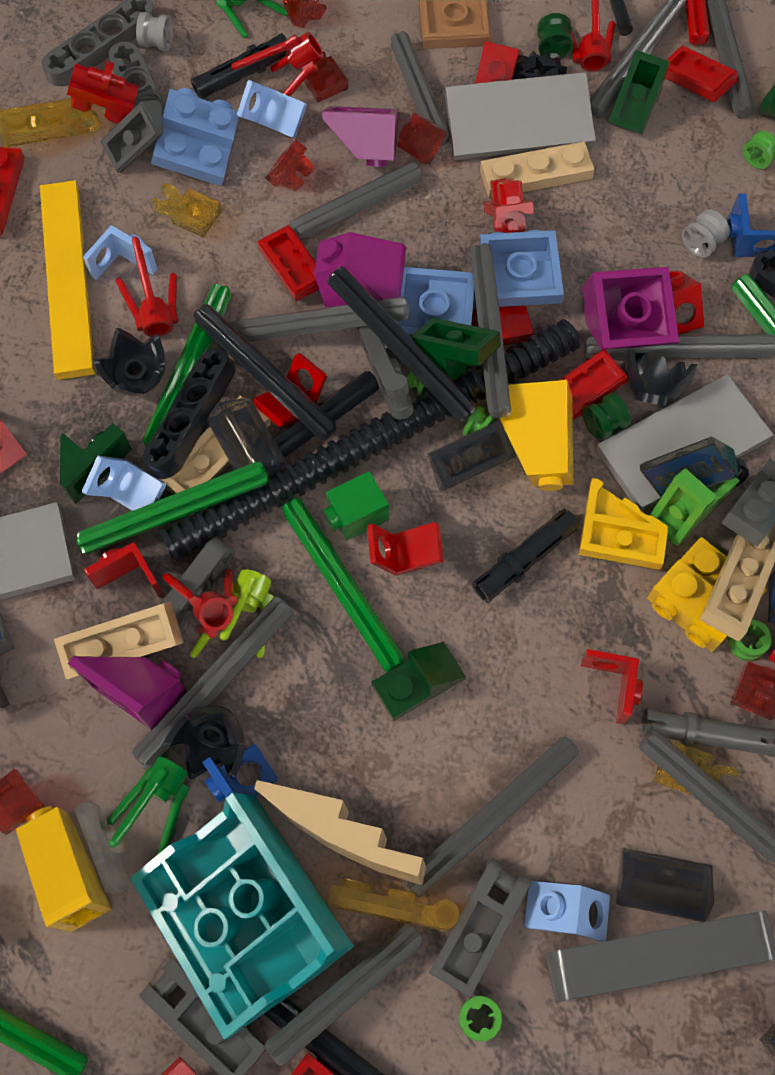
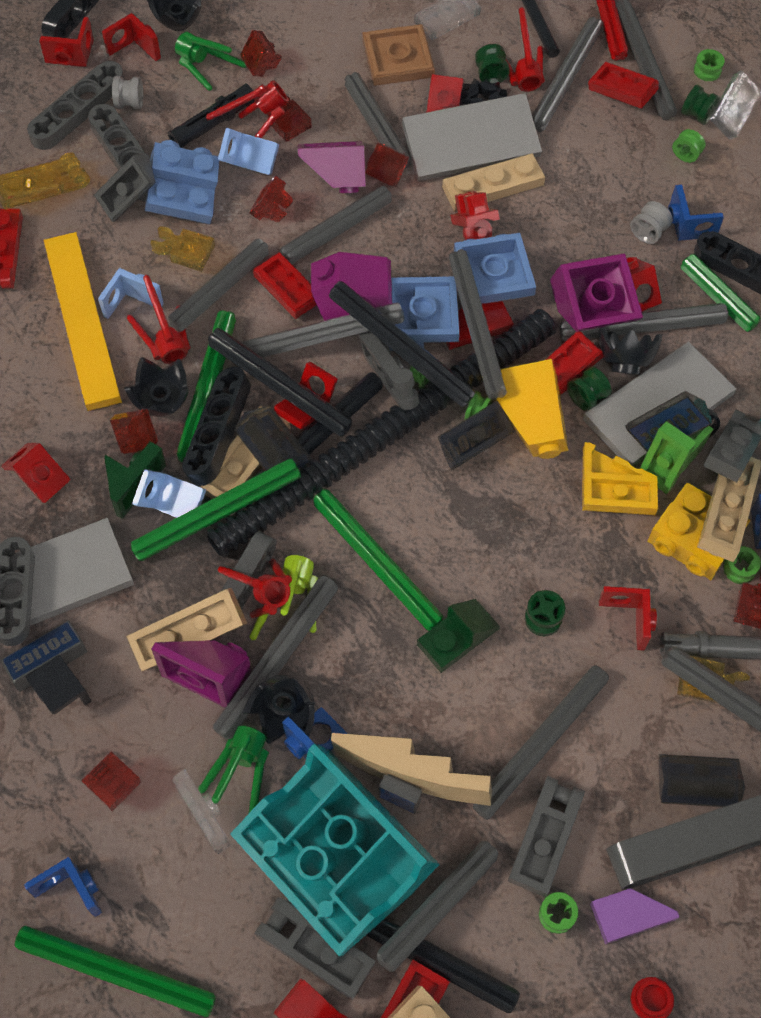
camera: 10 degrees left, 5 degrees down
yellow slope [16,806,112,932] -> none
red hips [67,60,139,124] -> none
red bracket [84,542,164,598] -> none
green brick [323,471,389,541] -> none
clear yellow plate [328,879,459,931] -> none
red bracket [367,522,444,576] -> none
dark green slope [411,317,501,381] -> none
black pin [472,508,580,603] -> none
light blue bracket [524,881,610,942] -> none
dark green slope [608,50,670,135] -> none
none -> clear red tile [110,409,158,454]
none -> dark grey axle [168,239,269,332]
none -> dark grey tile [379,774,422,814]
none -> dark green wheel [524,590,566,637]
none -> medium lavender tile [590,888,680,945]

